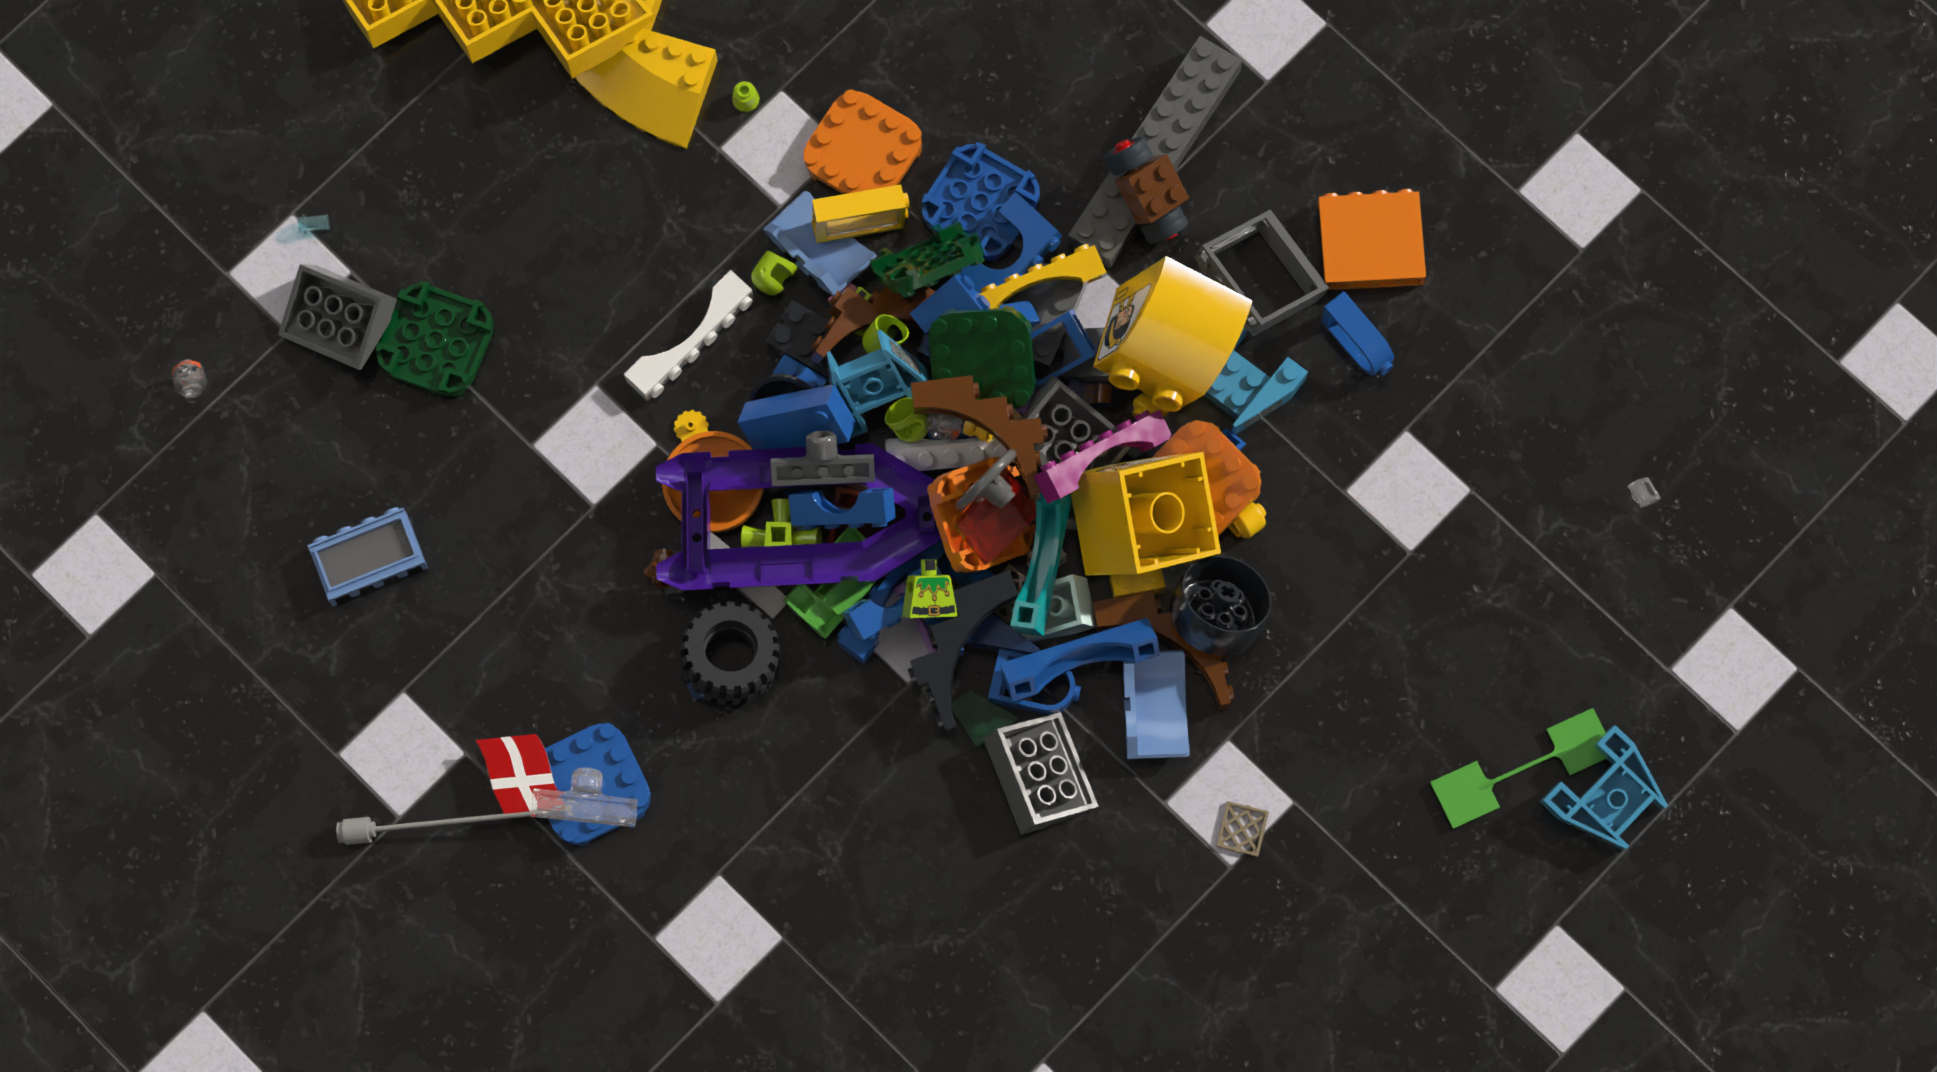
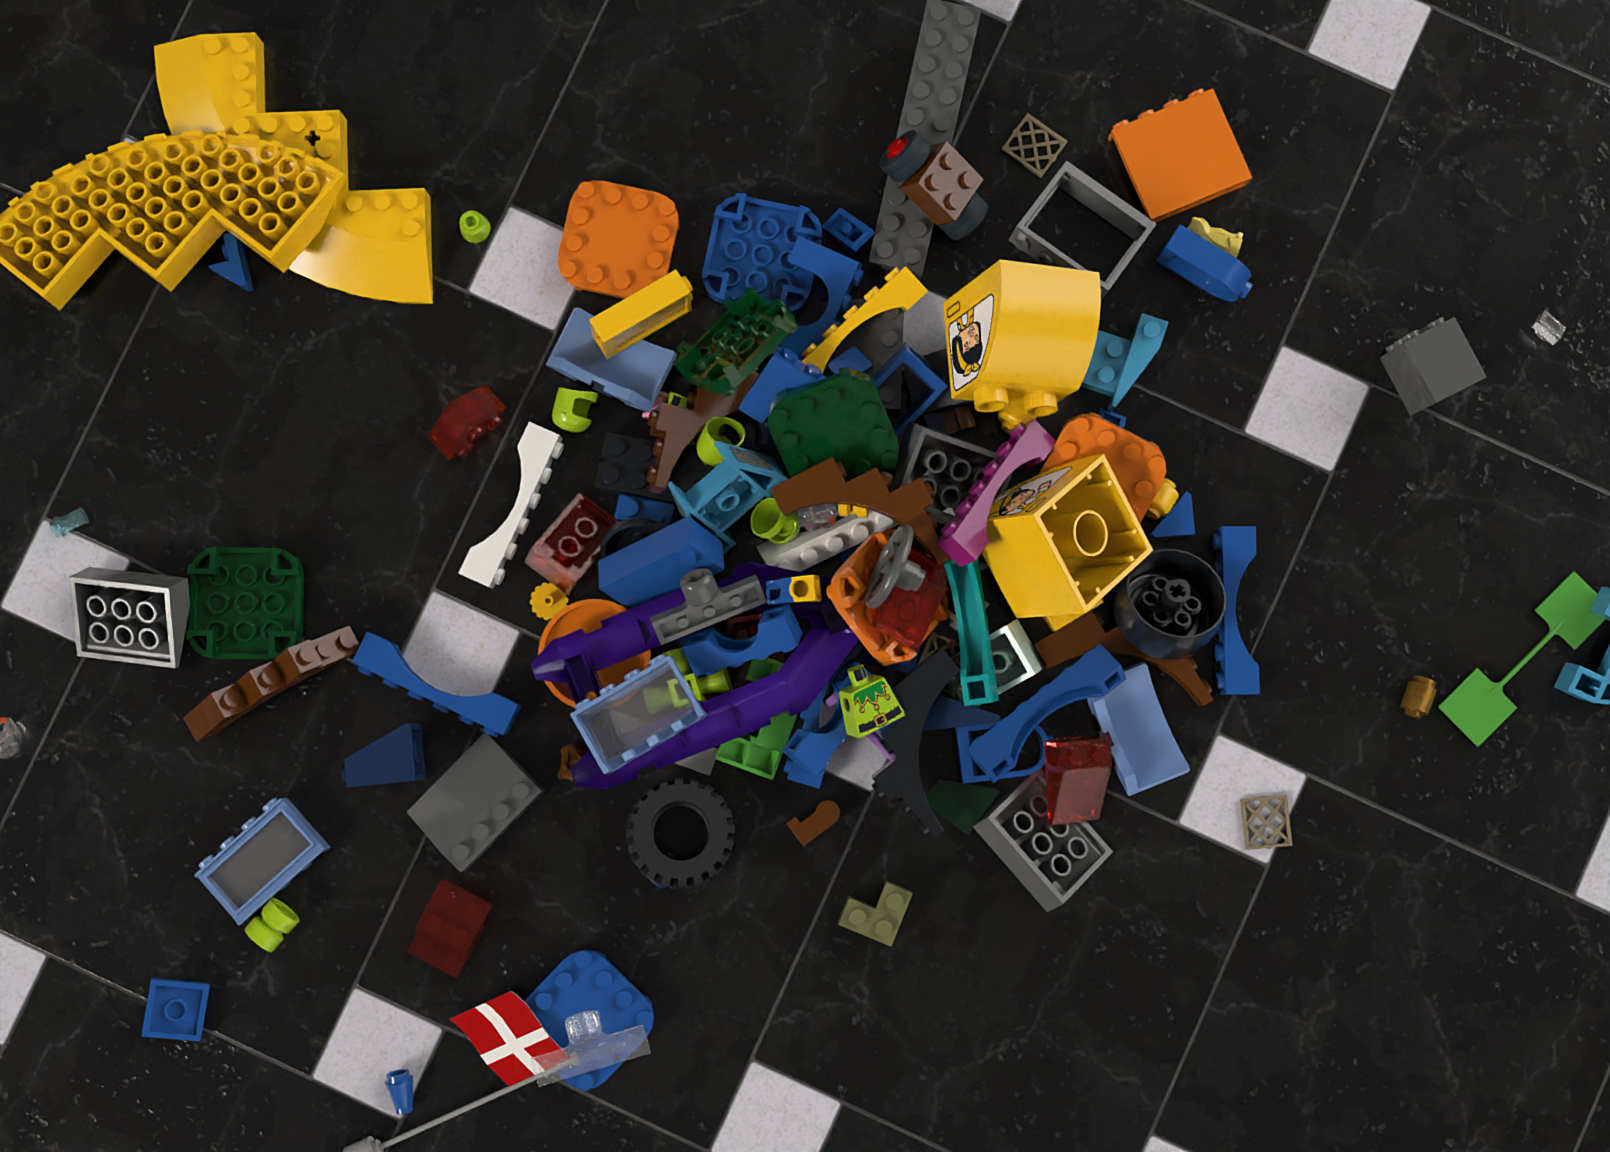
camera: 25 degrees left, 10 degrees up
none -> blue hinge [141,977,210,1041]
none -> reddish brown arch [183,626,360,742]
none -> blue slope [208,233,253,292]
none -> lime wheel [245,898,300,952]
none -> dark blue slope [341,723,426,788]
none -> blue arch [352,632,522,738]
none -> blue cone [385,1069,413,1114]
none -> dark grey slope [407,732,545,873]
none -> clear red bracket [407,878,493,978]
none -> clear red brick [427,384,507,461]
none -> clear red slope [524,492,619,596]
none -> clear window [570,654,707,774]
none -> leg [765,575,822,605]
none -> reddish brown leg [787,800,840,846]
none -> blue slope [822,207,875,257]
none -> olive brick [838,880,913,946]
none -> dark tan window [1001,113,1068,178]
none -> clear red slope [1044,735,1112,825]
none -> blue slope [1147,492,1195,540]
none -> light yellow animal [1187,217,1243,258]
none -> blue arch [1212,526,1260,695]
none -> dark grey container [1380,317,1487,416]
none -> pearl gold brick [1400,675,1437,719]

